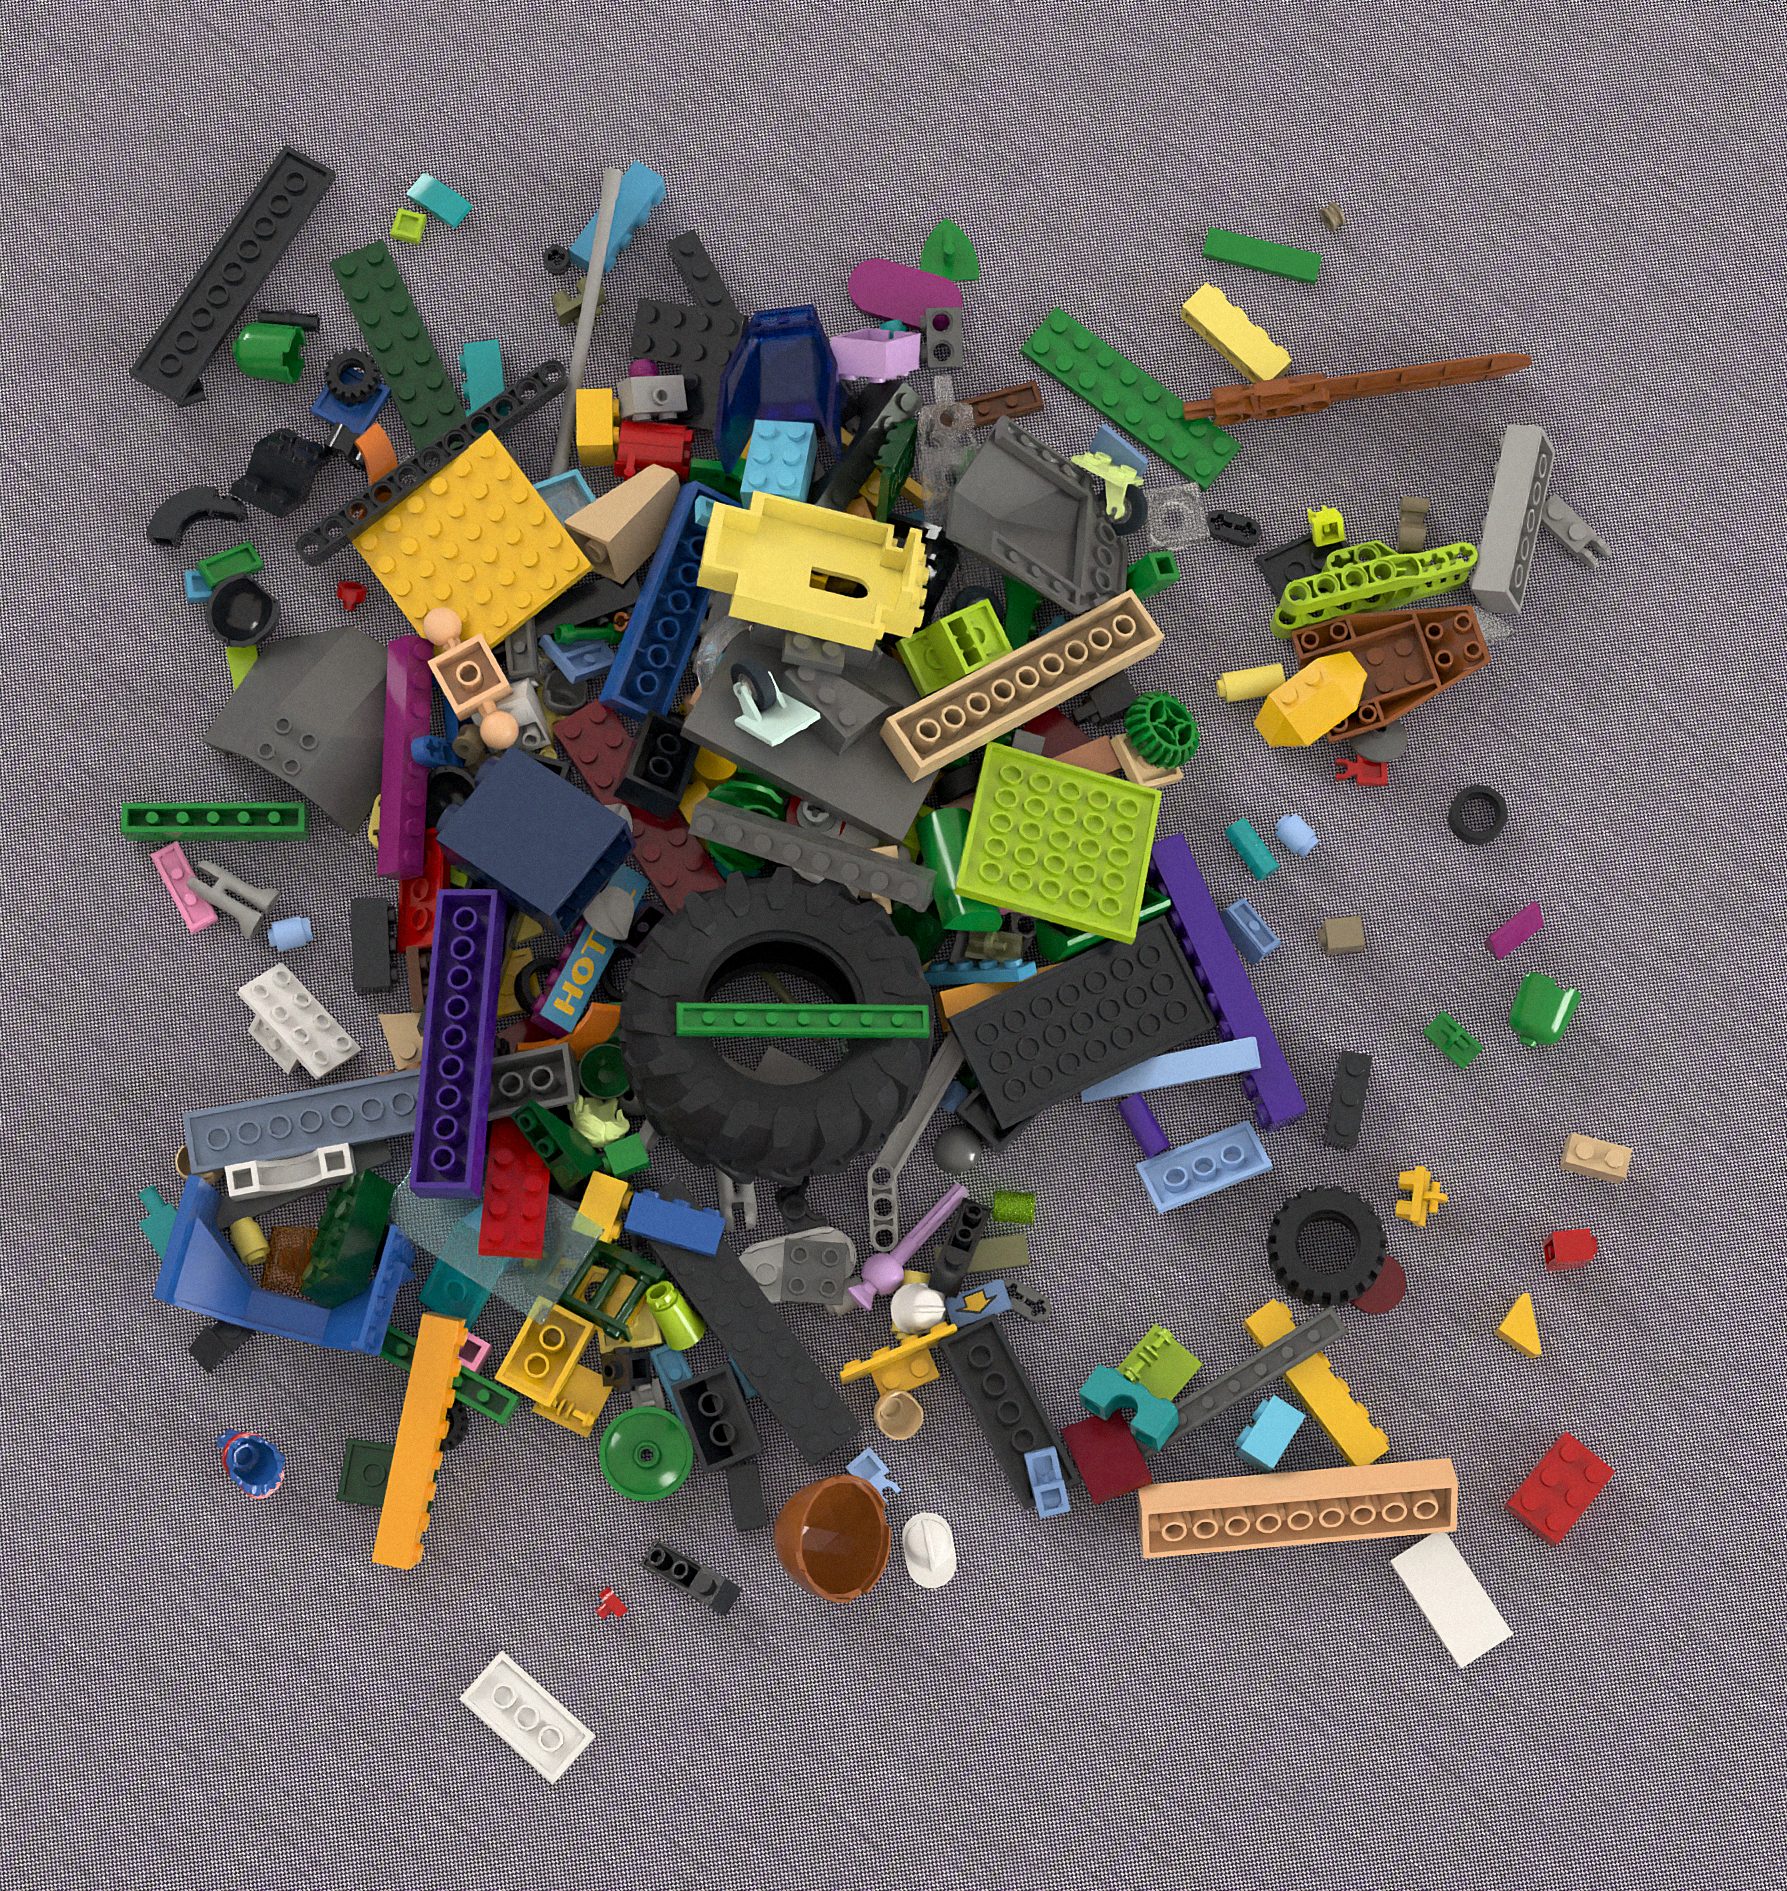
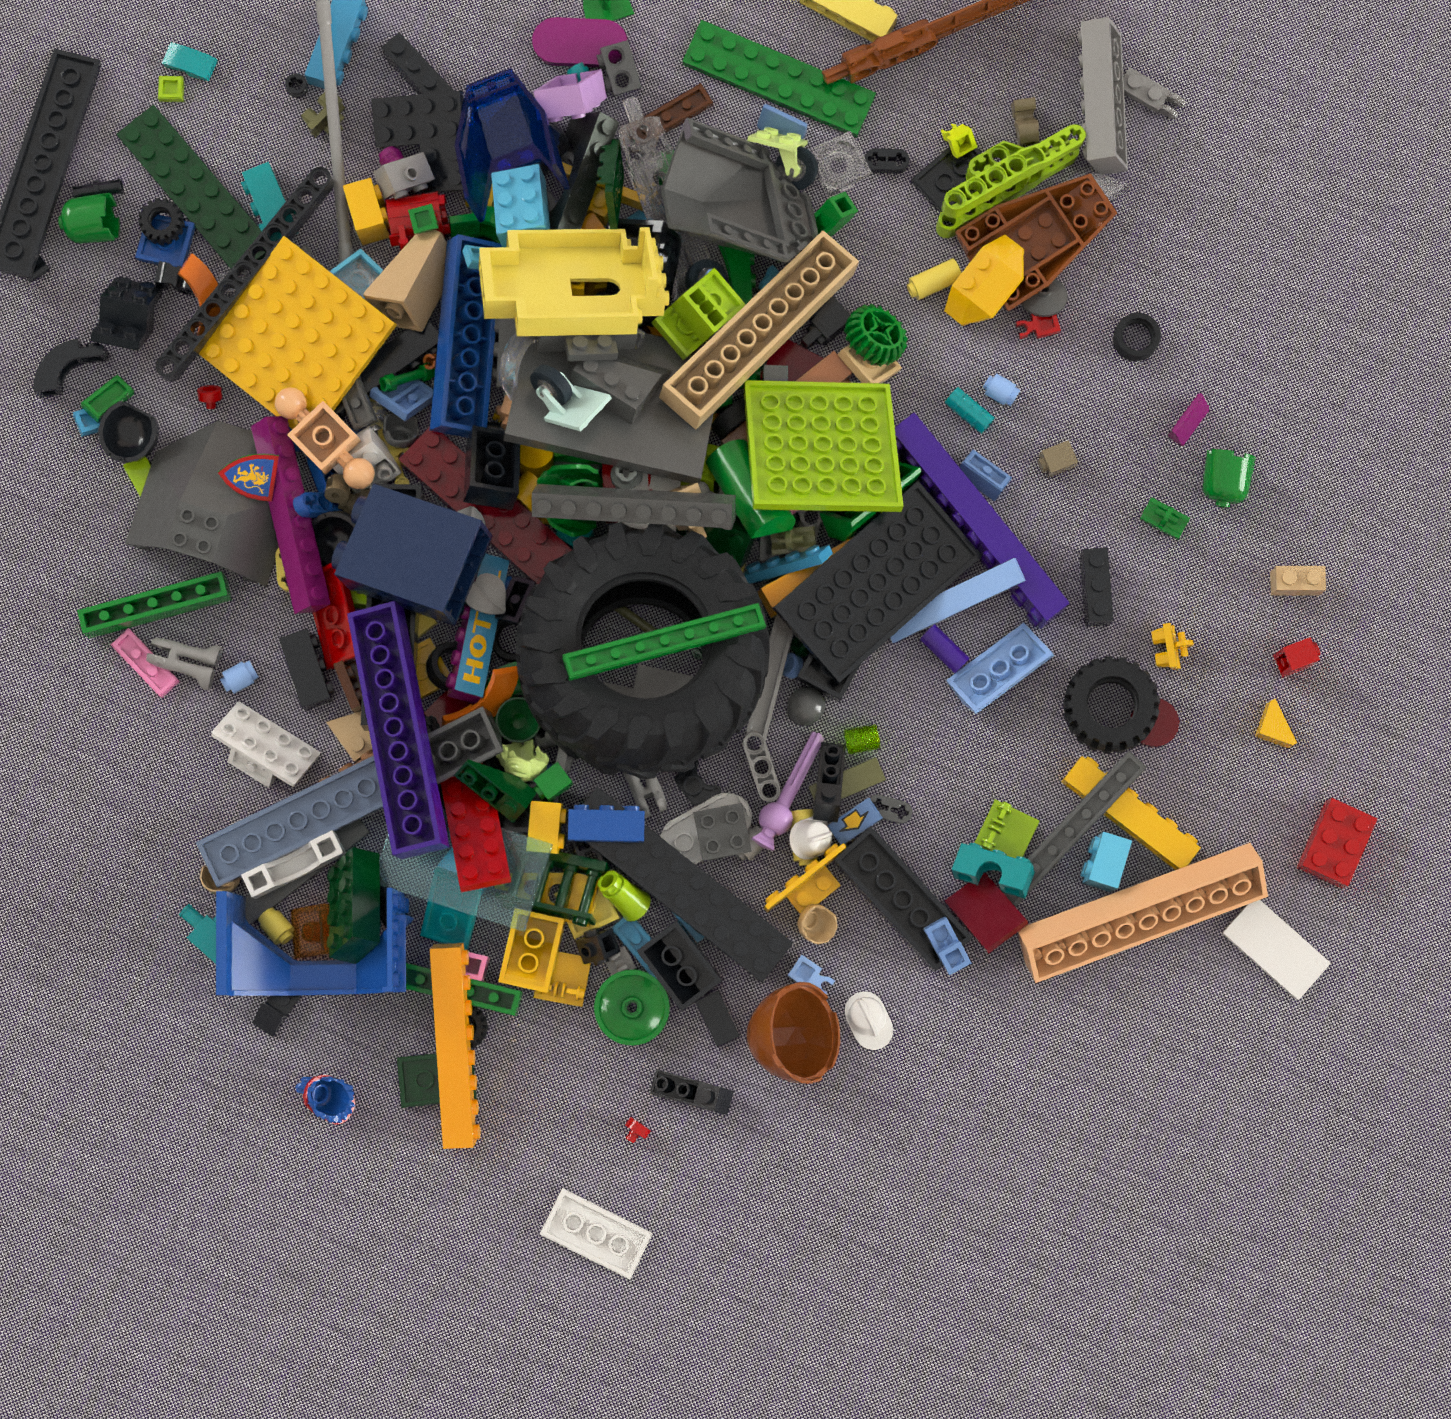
camera: 15 degrees left, 5 degrees up
none -> shield [218,454,279,502]
none -> green plate [408,204,439,235]

